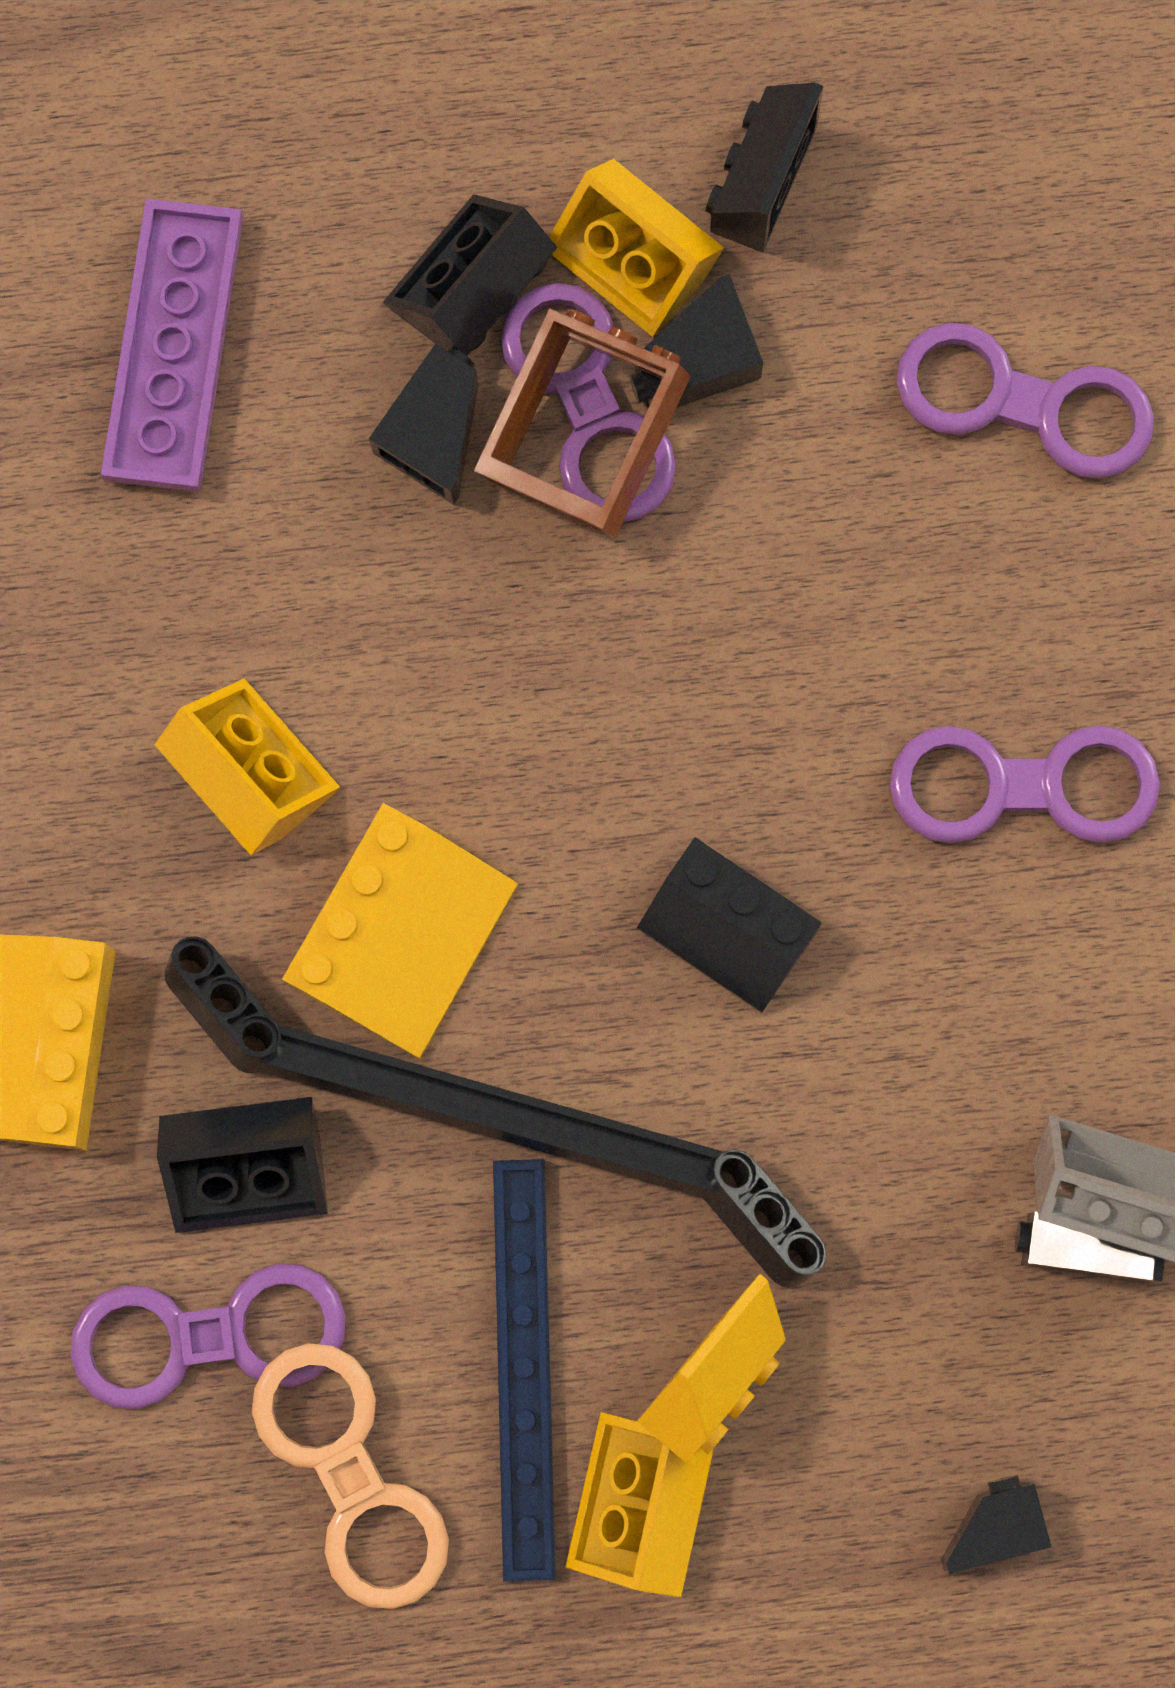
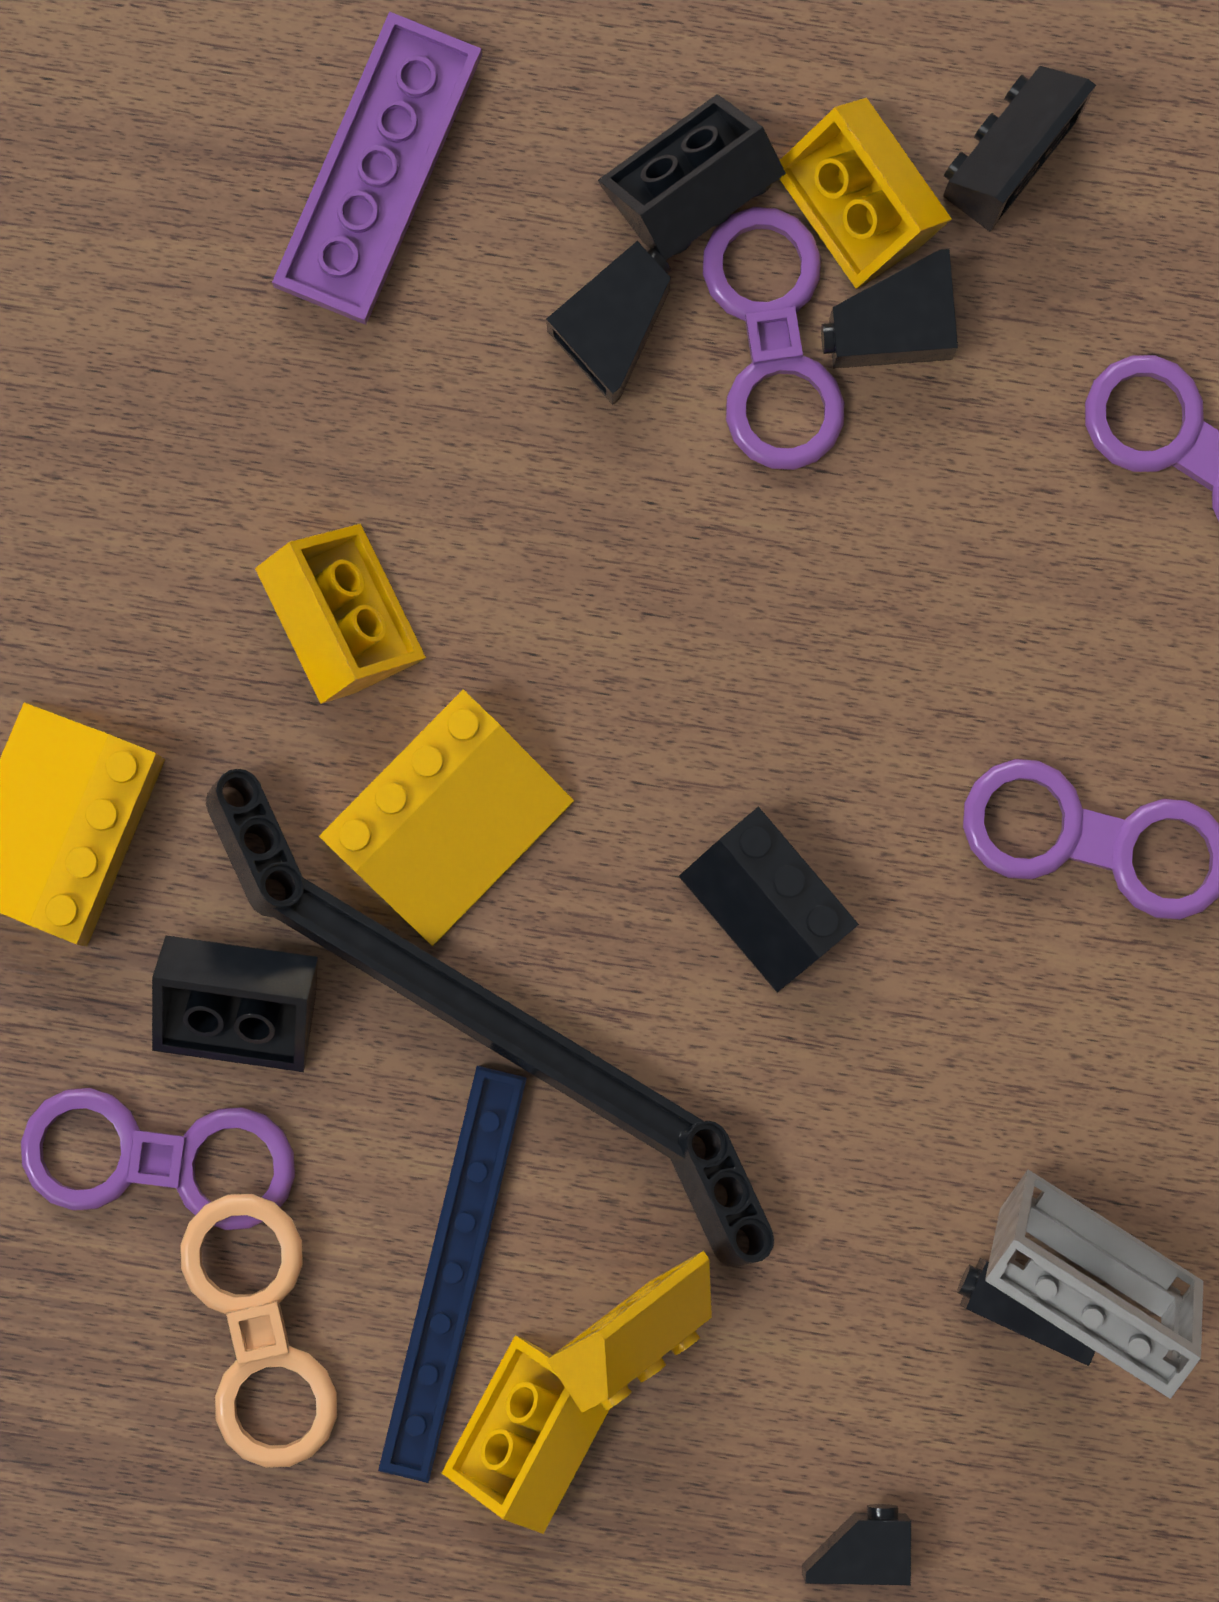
camera: 10 degrees right, 5 degrees up
dark orange window [474,308,691,538] -> none

